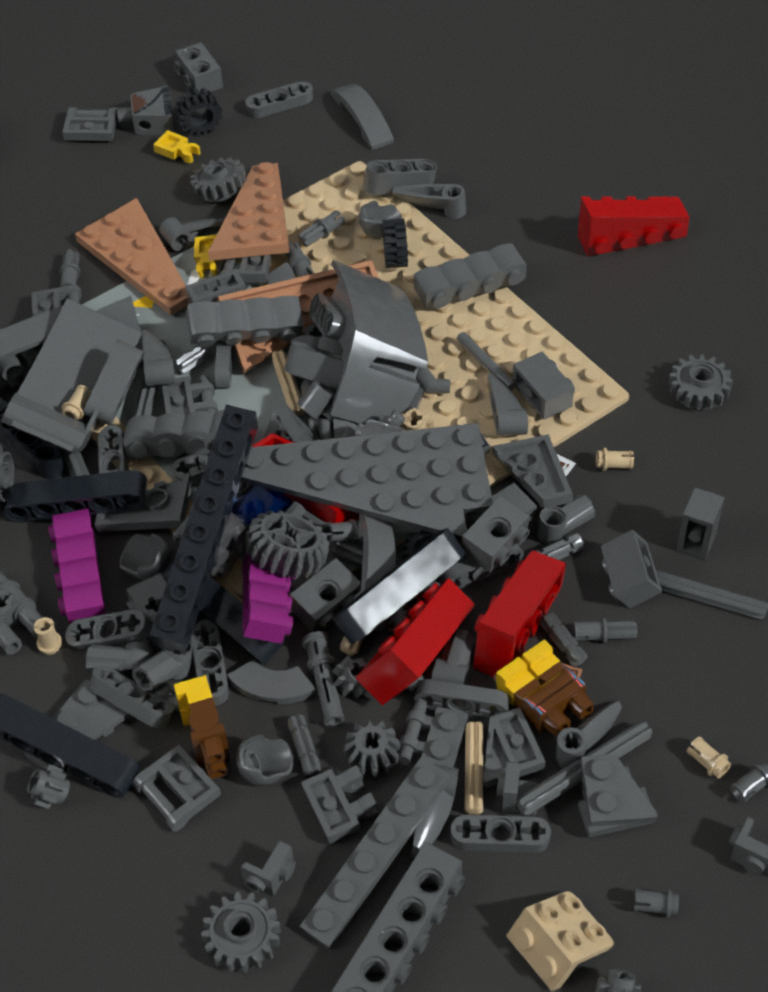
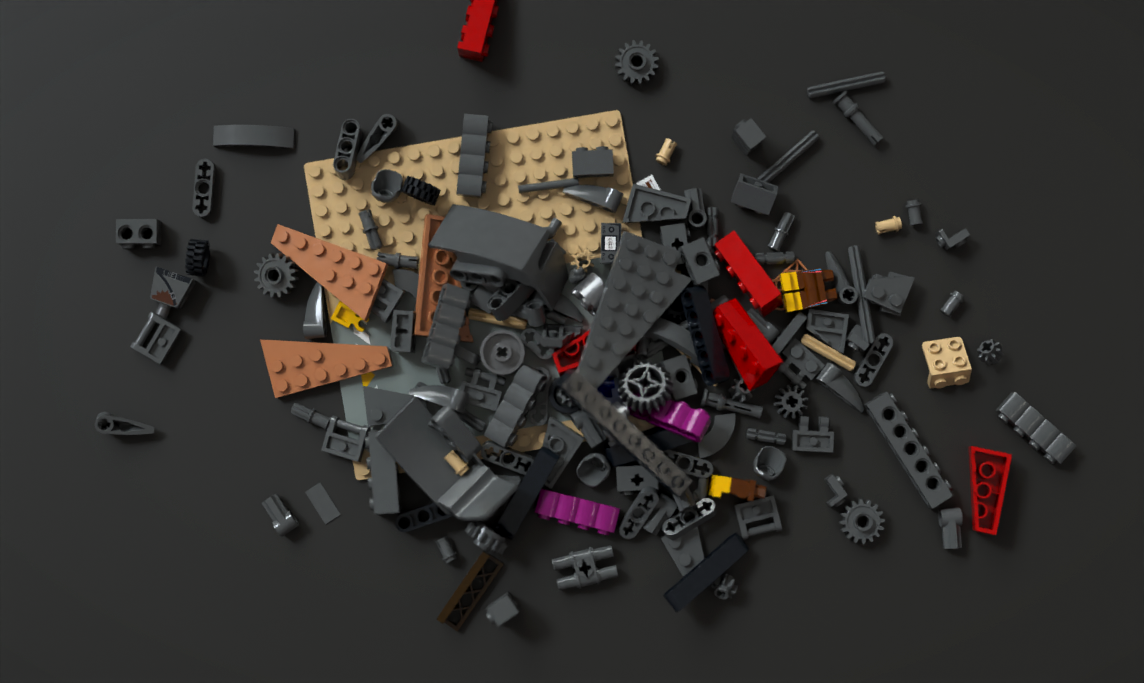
camera: 70 degrees left, 35 degrees up
tan pin [34,617,62,655] -> none
yellow plate [153,130,200,163] -> none
dark grey plate [300,757,451,950] -> none
none -> flat silver wheel [480,330,526,376]

